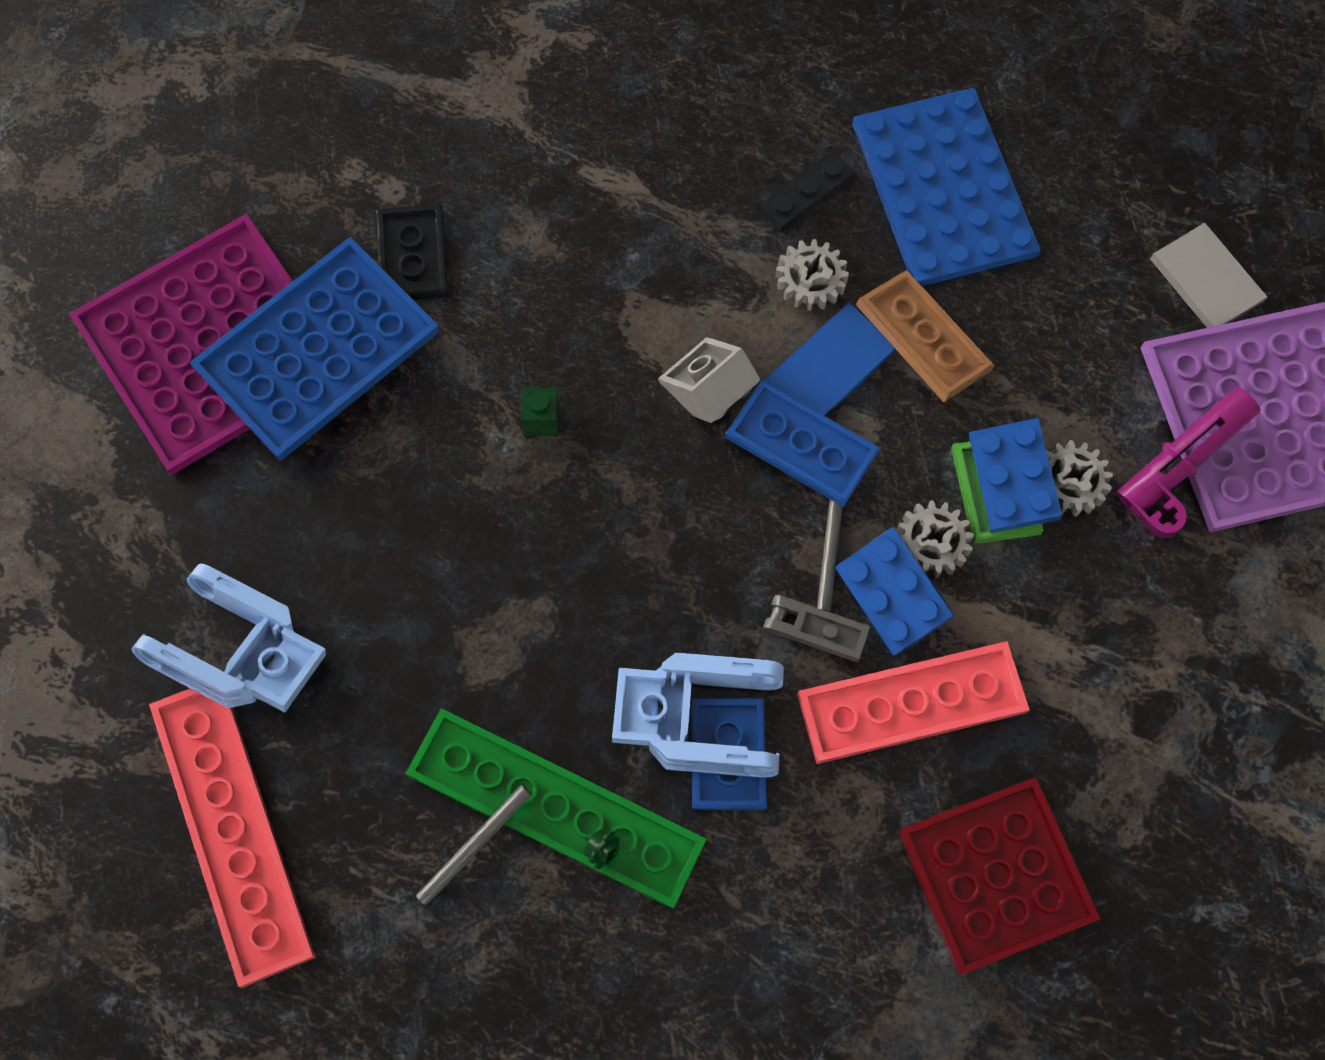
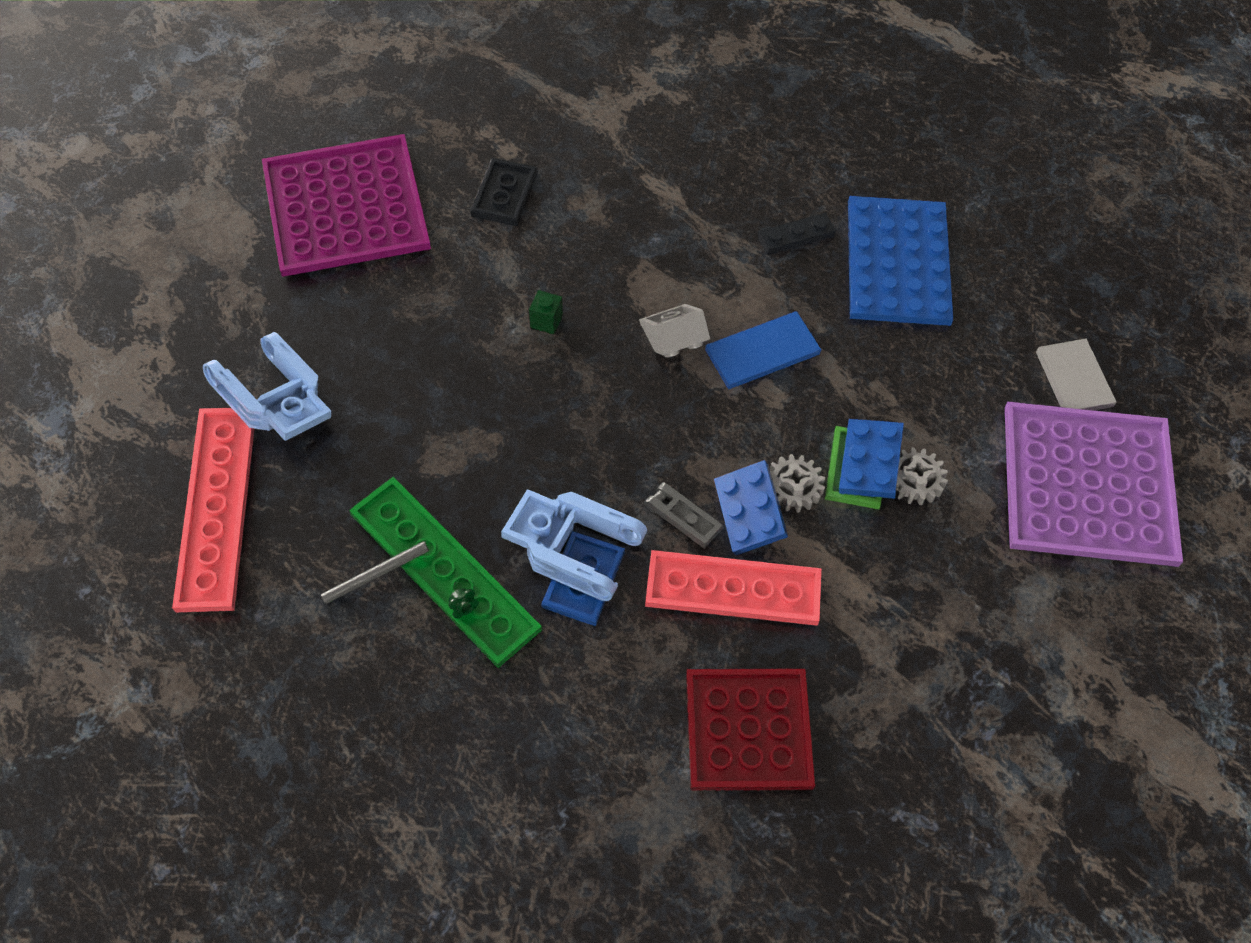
camera: 20 degrees right, 10 degrees down
blue plate [190,237,440,462] -> none
blue tile [725,379,880,507] -> none
light grey gear [775,239,849,311] -> none
dark grey bar [817,499,843,613] -> none
medium nougat tile [856,270,995,402] -> none
magenta piece [1116,387,1261,538] -> none

